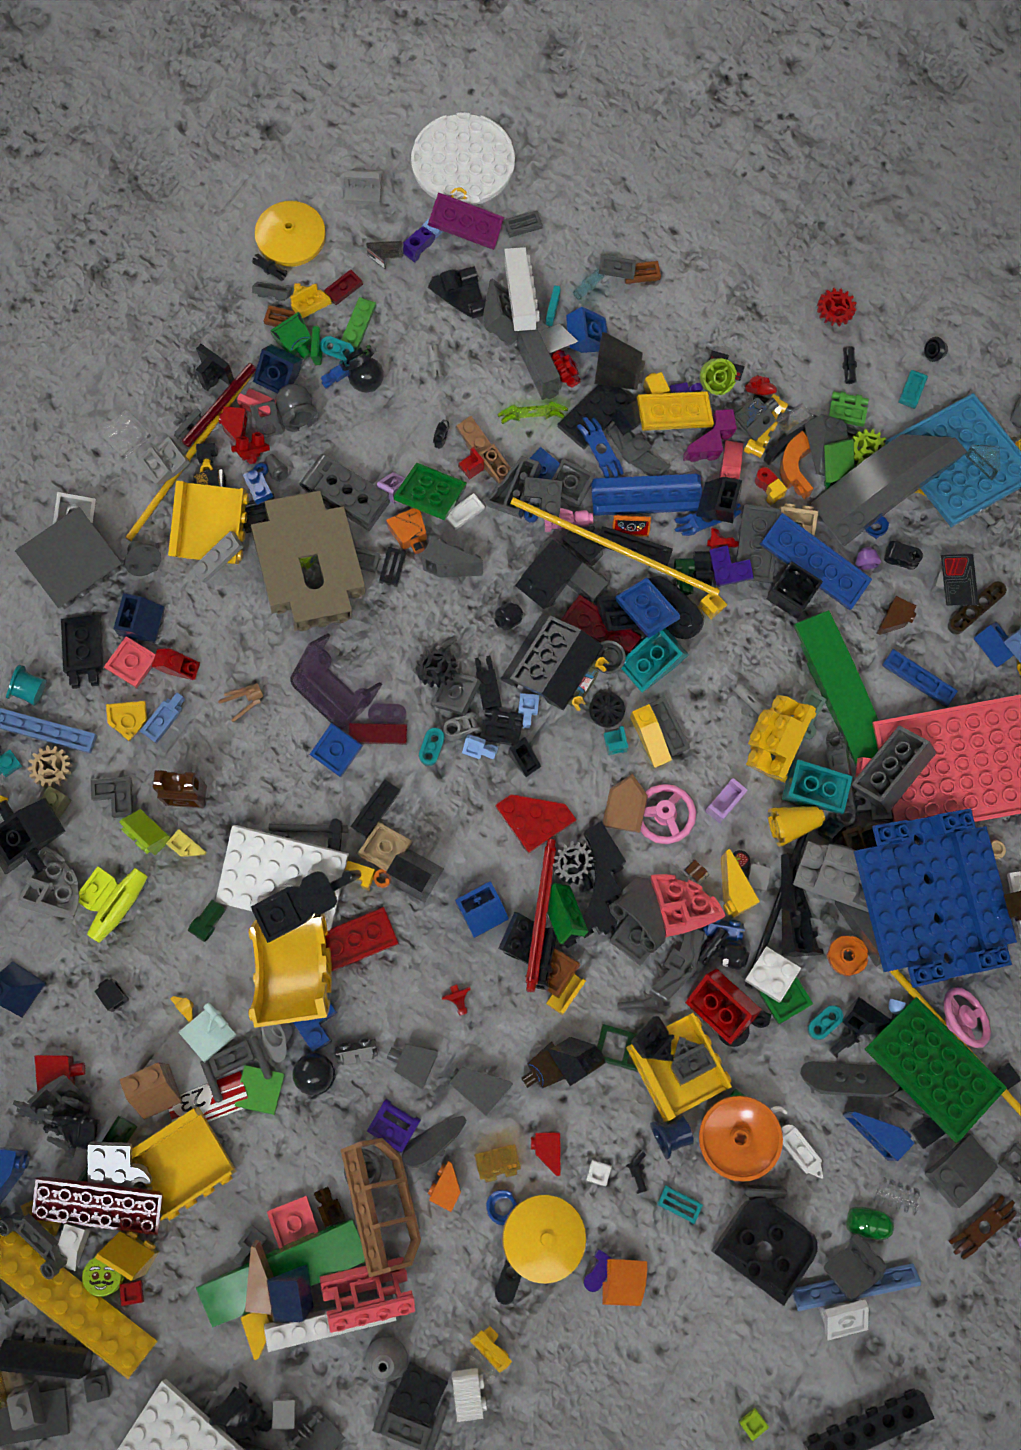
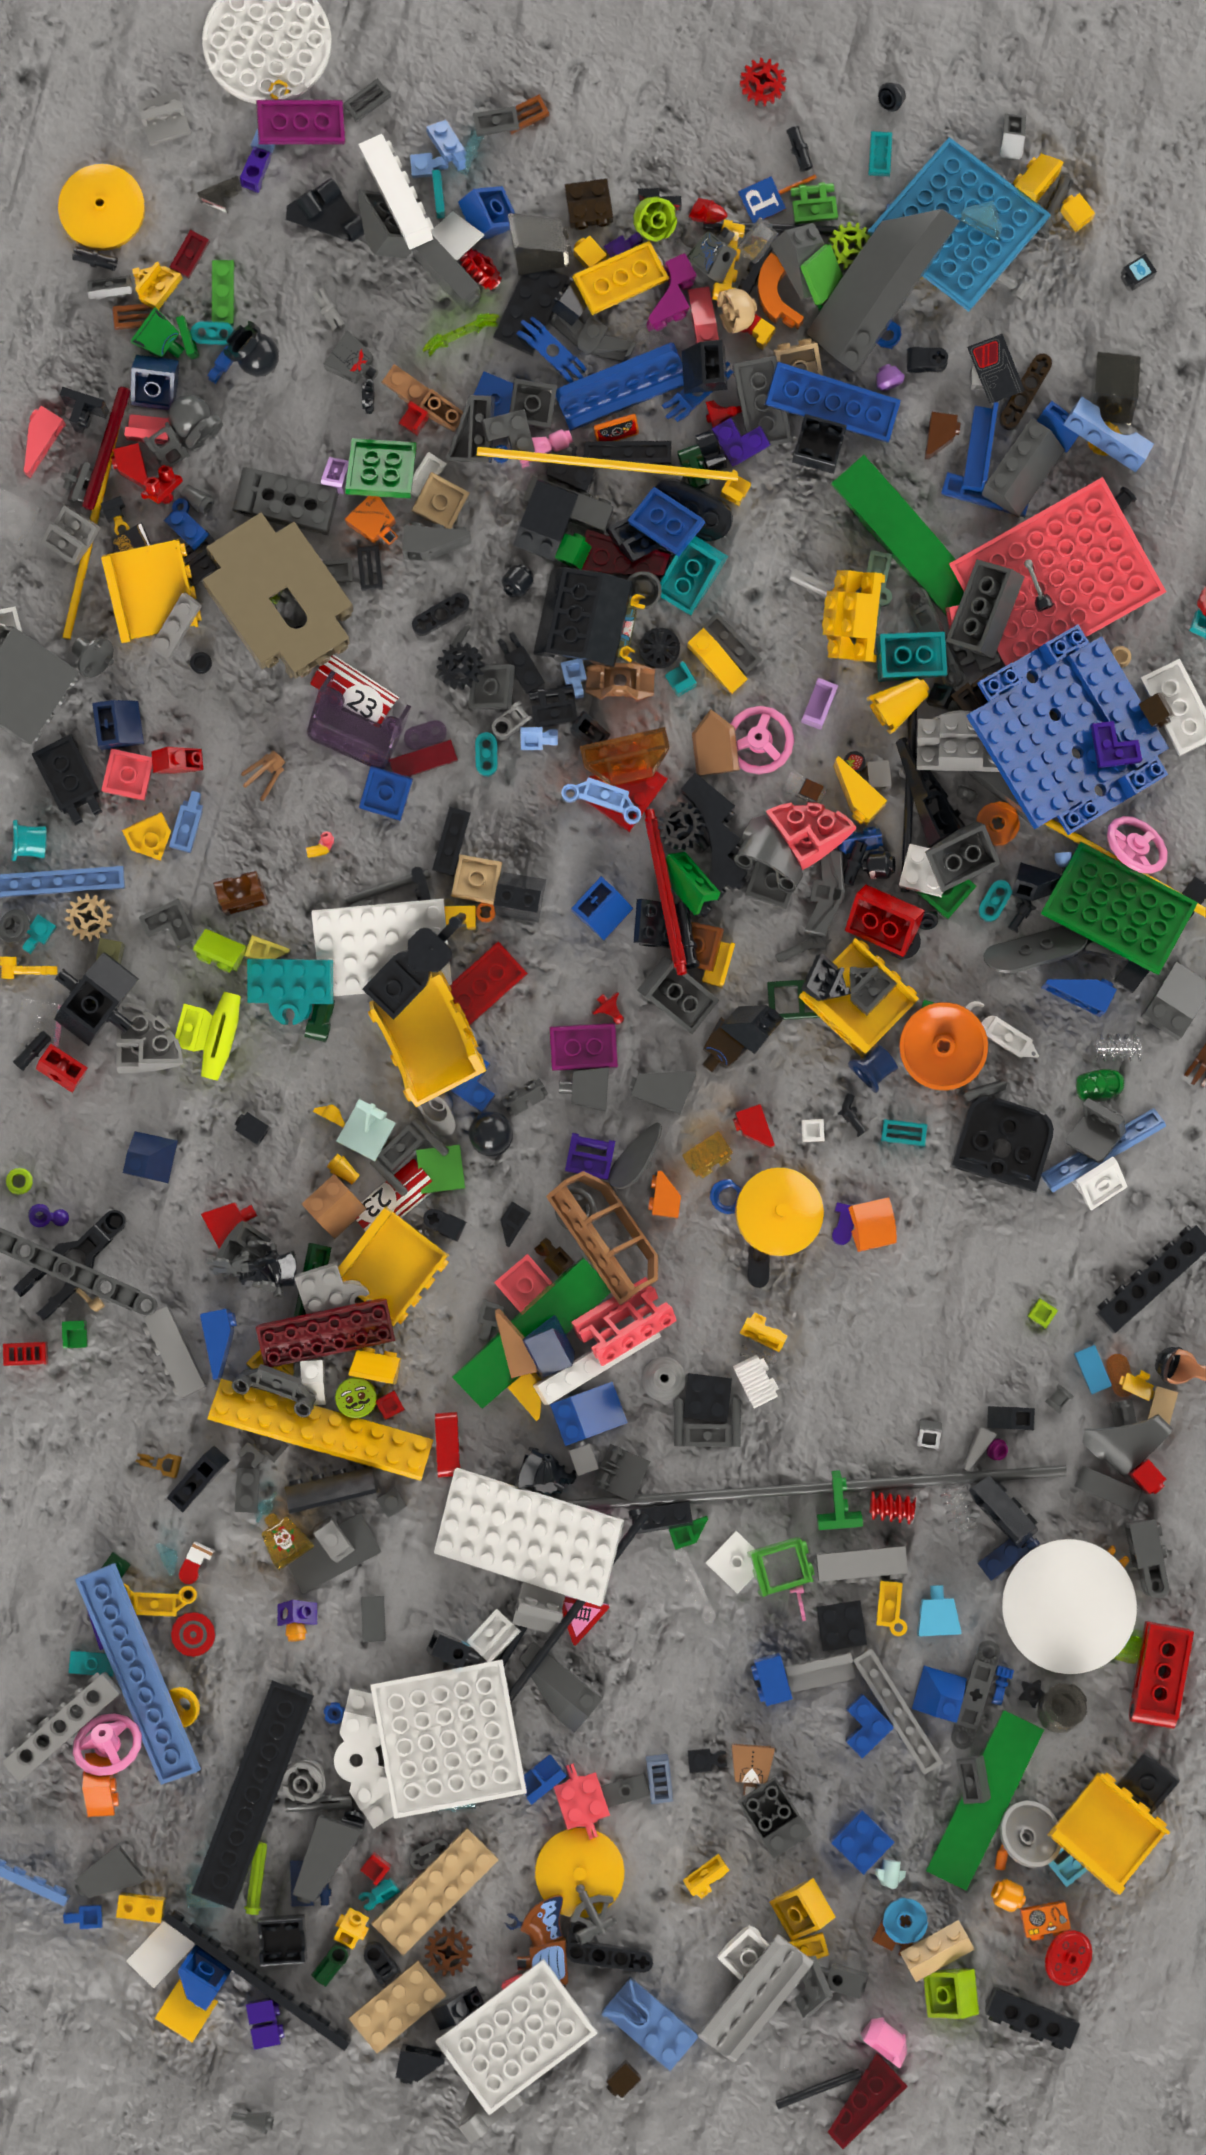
camera: 15 degrees left, 10 degrees up
none -> coral slope [24,406,66,478]
none -> black plate [190,652,212,674]
none -> teal plate [247,959,333,1025]
none -> arm [306,831,334,858]
none -> sticker [310,655,399,728]
none -> dark grey torso [323,331,379,384]
none -> yellow cone [327,1153,360,1185]
none -> light blue plate [410,153,449,178]
none -> tan plate [411,472,470,529]
none -> black beam [412,593,470,636]
none -> black piece [423,1209,467,1242]
none -> medium blue hinge [426,120,466,171]
none -> red beam [435,1412,460,1478]
none -> black tile [500,1202,531,1247]
none -> magenta tile [550,1023,618,1071]
none -> blue slope [550,1381,628,1446]
none -> green brick [555,533,592,570]
none -> light blue plate [561,777,641,824]
none -> dark brown plate [565,178,613,230]
none -> clear orange wedge [580,727,670,785]
none -> medium nougat piece [585,661,655,701]
none -> dark grey slope [637,956,719,1034]
none -> tan cylinder [717,288,757,334]
none -> blue piece [738,175,816,223]
none -> dark grey slope [925,821,1000,892]
none -> blue panel [962,402,998,492]
none -> dark grey slope [982,418,1065,518]
none -> hinge [1024,559,1054,612]
none -> dark purple plate [1091,721,1142,768]

